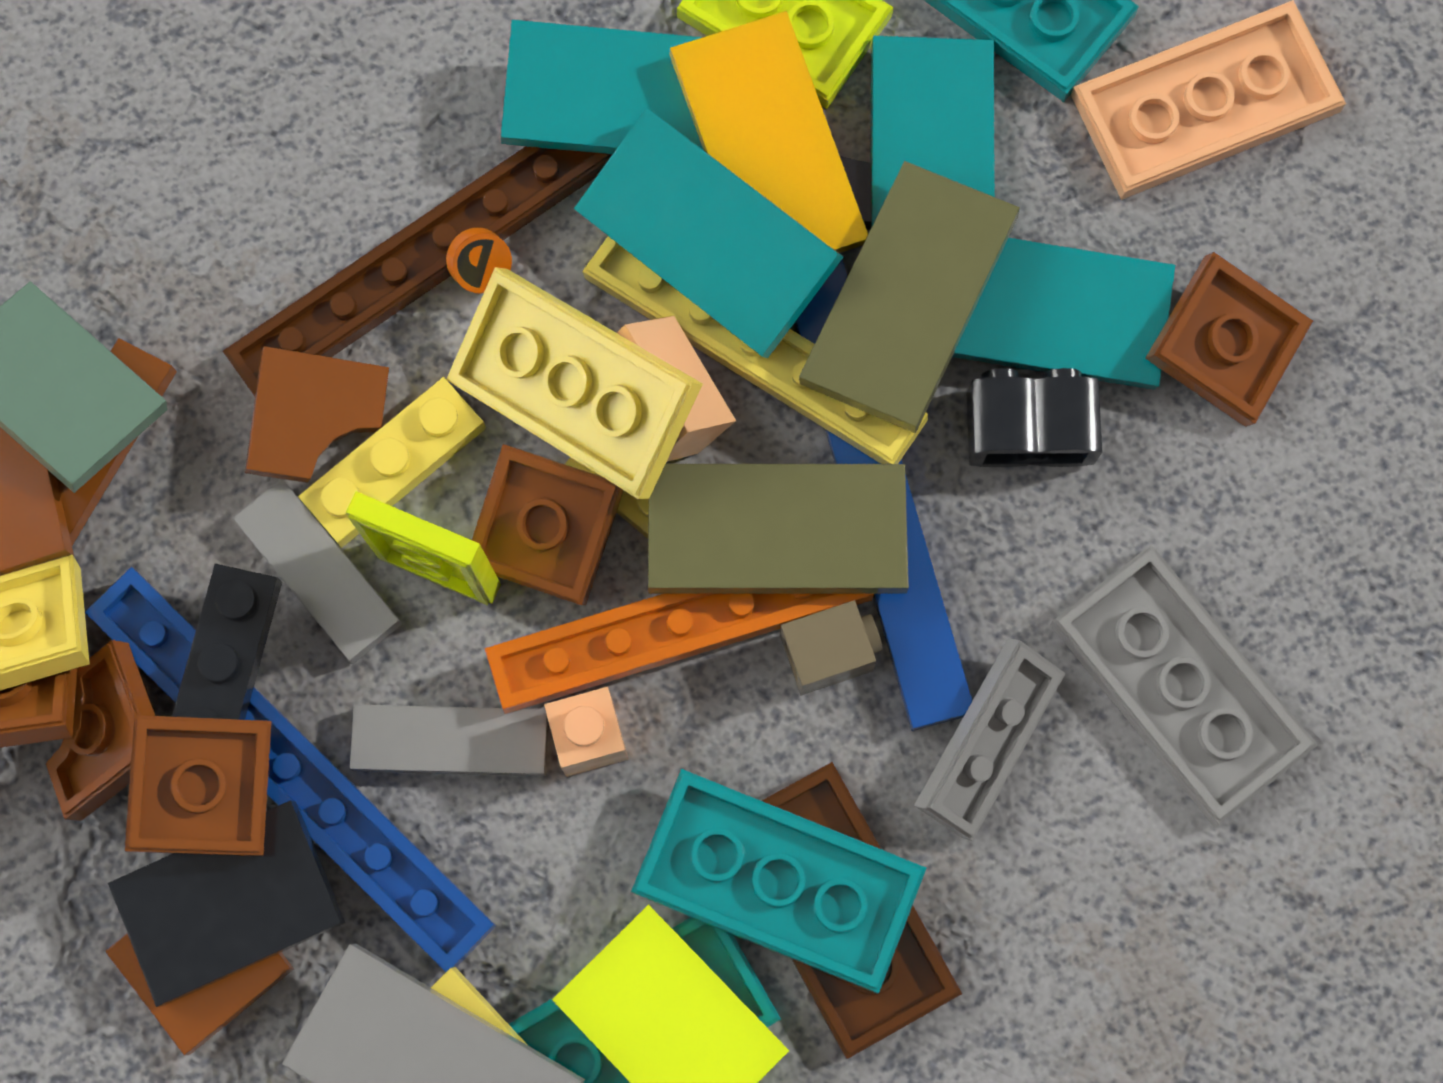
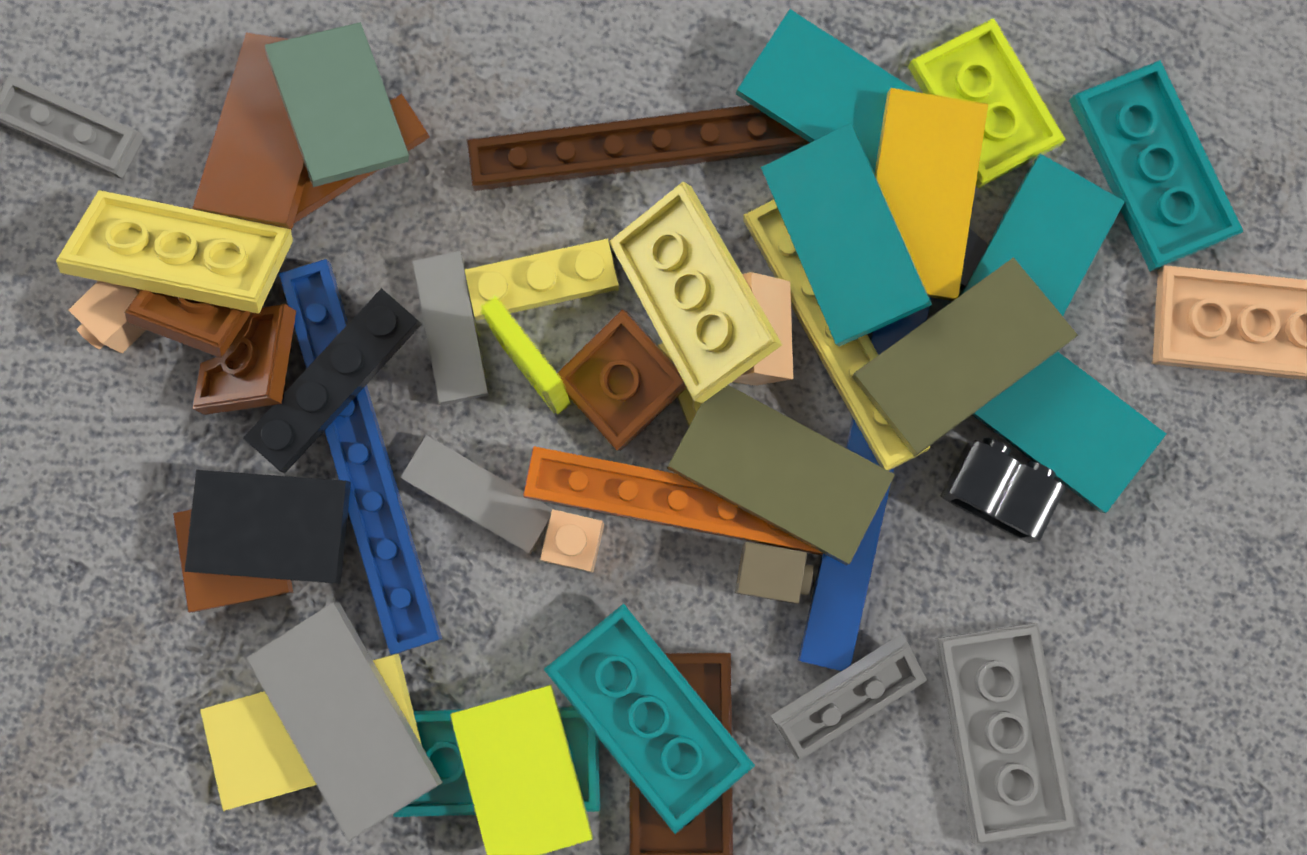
camera: 25 degrees right, 5 degrees up
dark orange tile [125,715,271,856] -> none
dark orange tile [245,346,389,483] -> none
orange tile [446,228,512,293] -> none
dark orange tile [1145,252,1313,427] -> none

